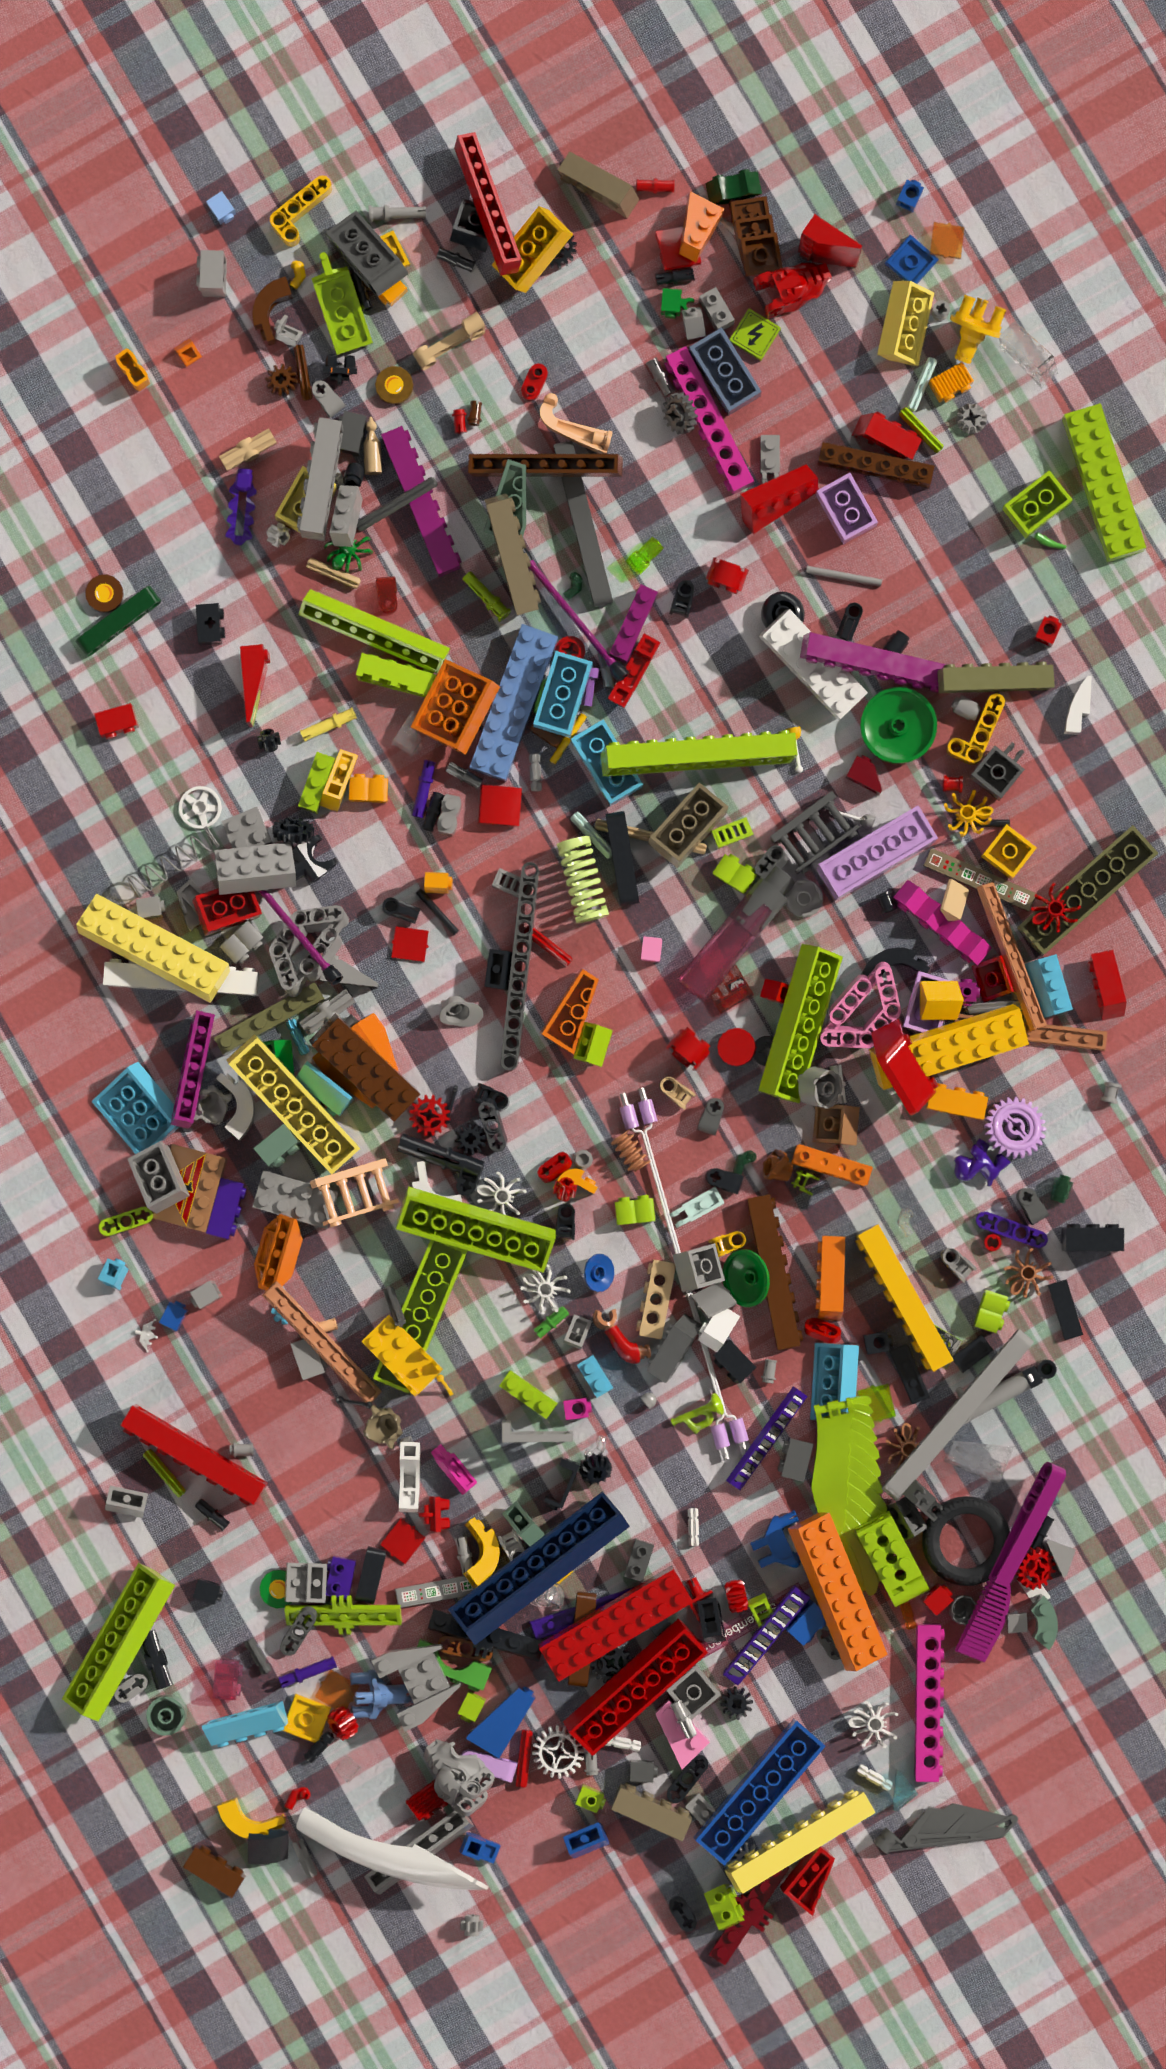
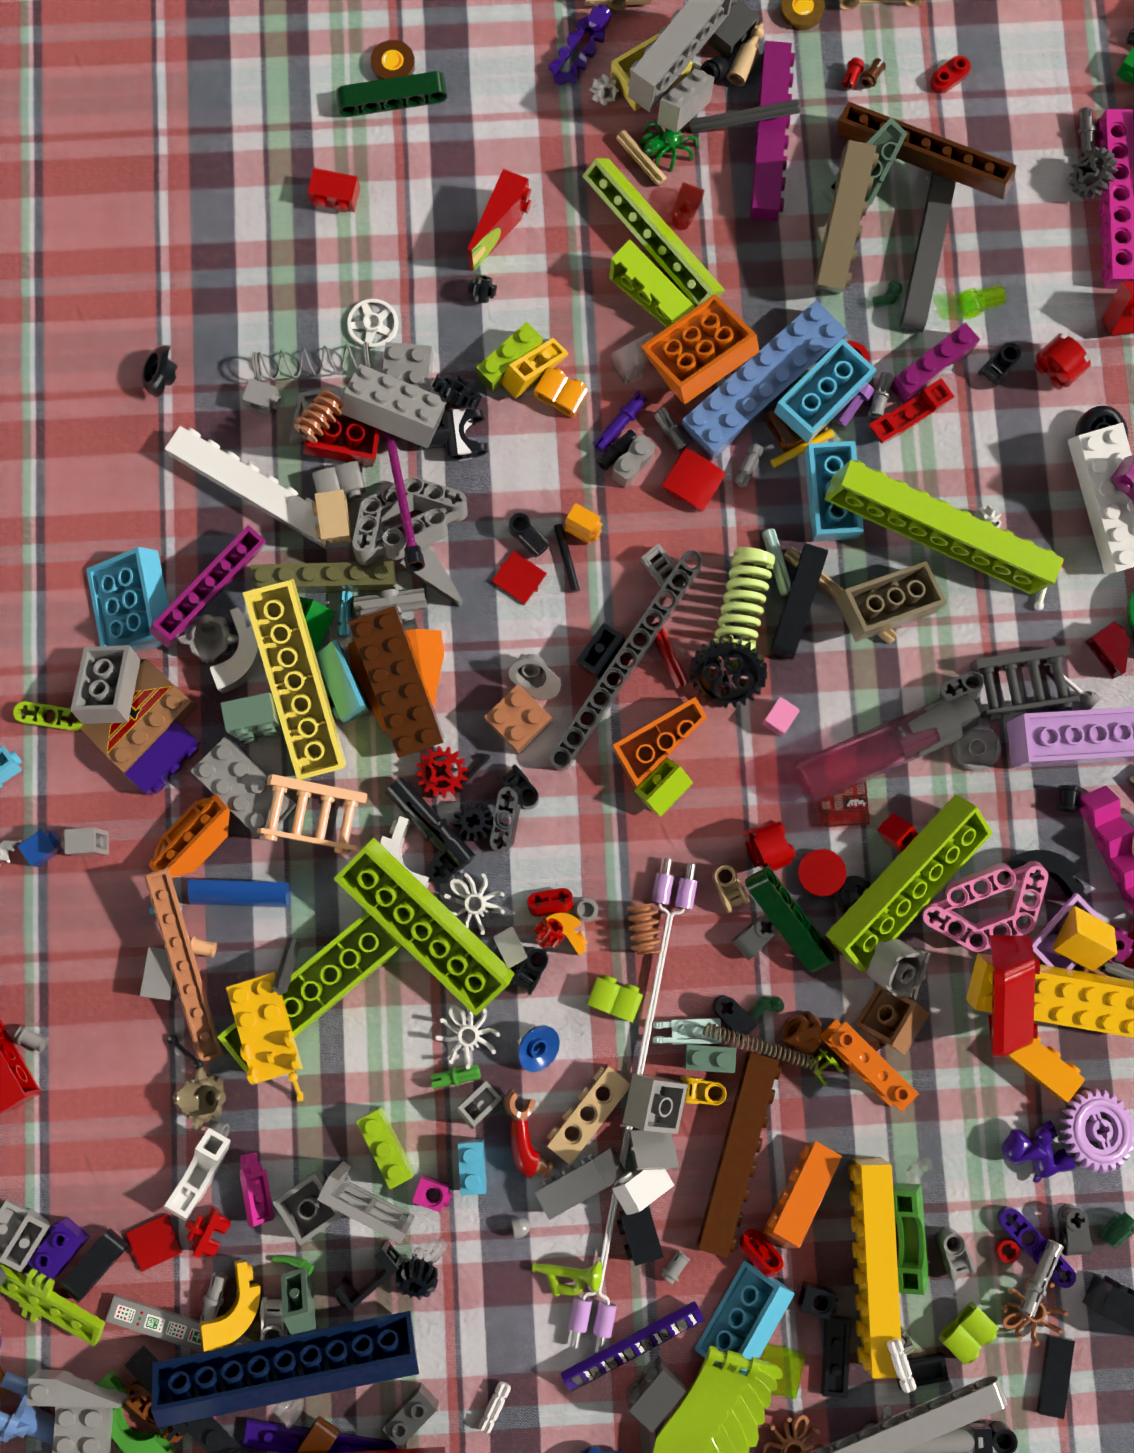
camera: 20 degrees right, 5 degrees down
light yellow brick [76,894,230,1003] -> none
black brick [196,603,226,645] -> none
light yellow pin [300,707,357,742] -> none
lime pin [462,571,512,622] -> none
magenta hose [523,547,629,682] -> none
light nougat animal [540,393,612,454] -> none
lime slope [711,817,754,849] -> none
lime brick [712,853,757,895] -> none
green dish [723,1249,770,1307] -> none
none -> black hat [142,345,178,397]
none -> blue brick [187,879,291,908]
none -> bright green helmet [271,1256,315,1275]
none -> light grey brick [273,1169,344,1246]
none -> nougat piece [293,389,343,443]
none -> tan hinge [312,489,353,546]
none -> nougat brick [484,684,552,754]
none -> white sticker [493,926,527,968]
none -> sand green brick [683,1044,736,1073]
none -> black gear [689,636,767,708]
none -> dark tan piece [703,1022,819,1071]
none -> dark green beam [745,867,834,973]
none -> white axle [887,1338,916,1393]
none -> bright green arch [893,1183,929,1295]
none -> white gear [973,505,1002,528]
none -> light grey pin [1018,1239,1064,1318]

